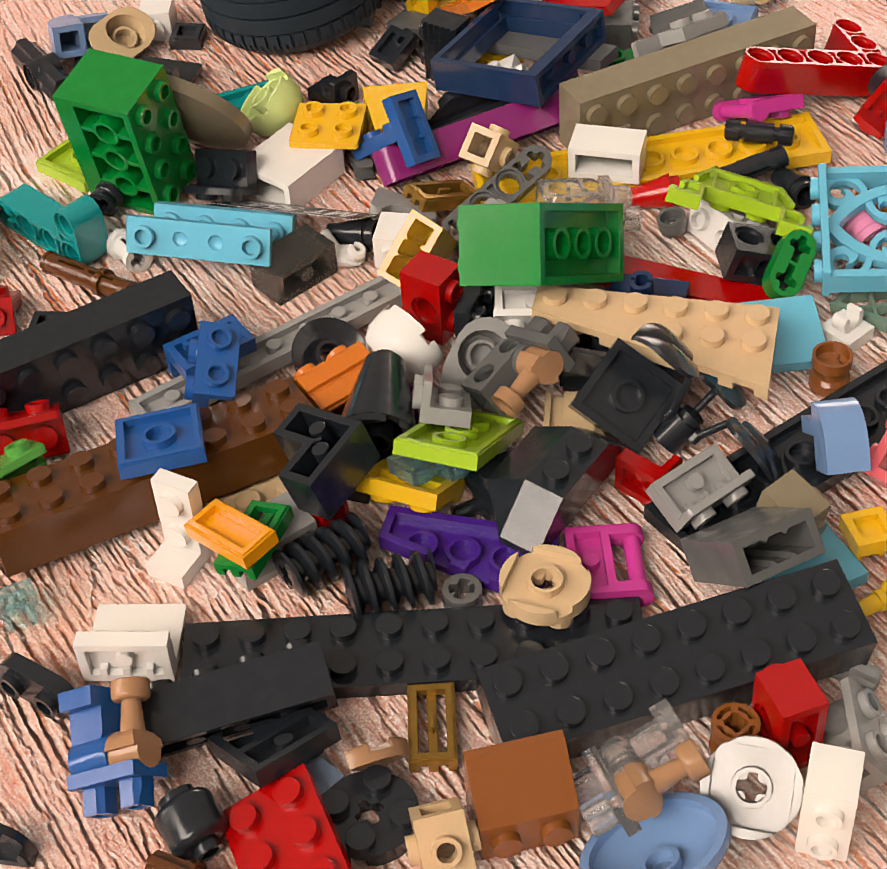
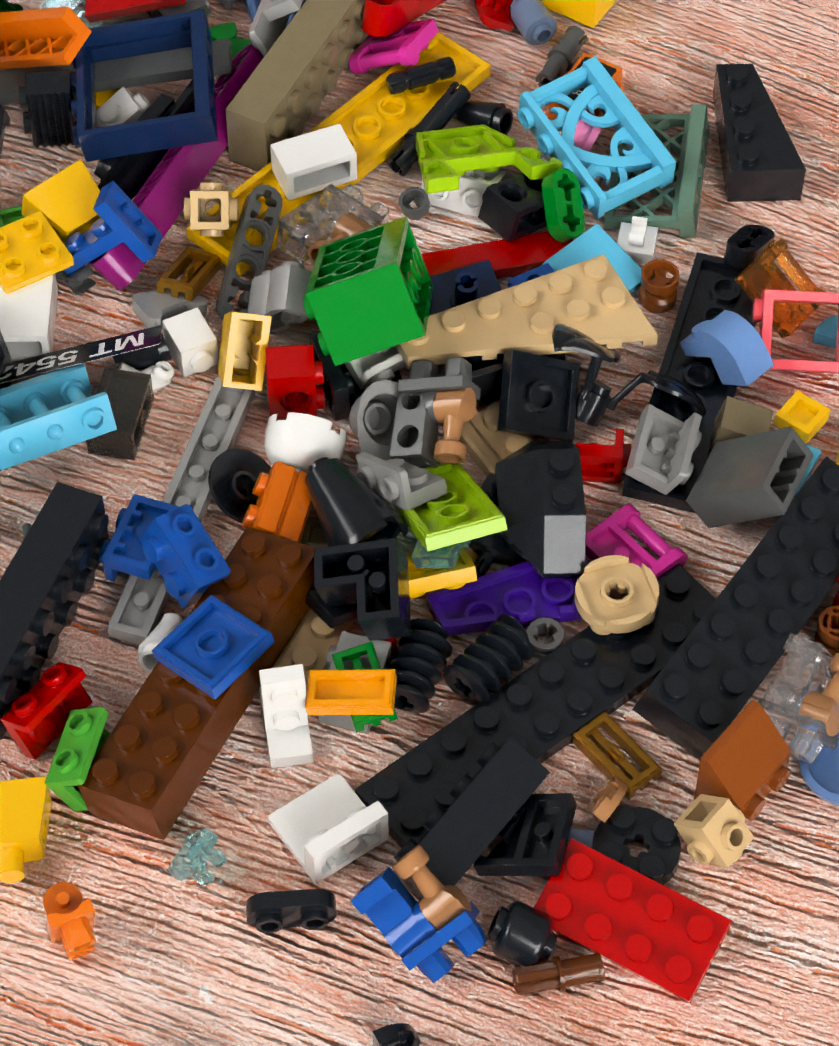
camera: 40 degrees left, 10 degrees up
red cone [629,173,680,209] -> none

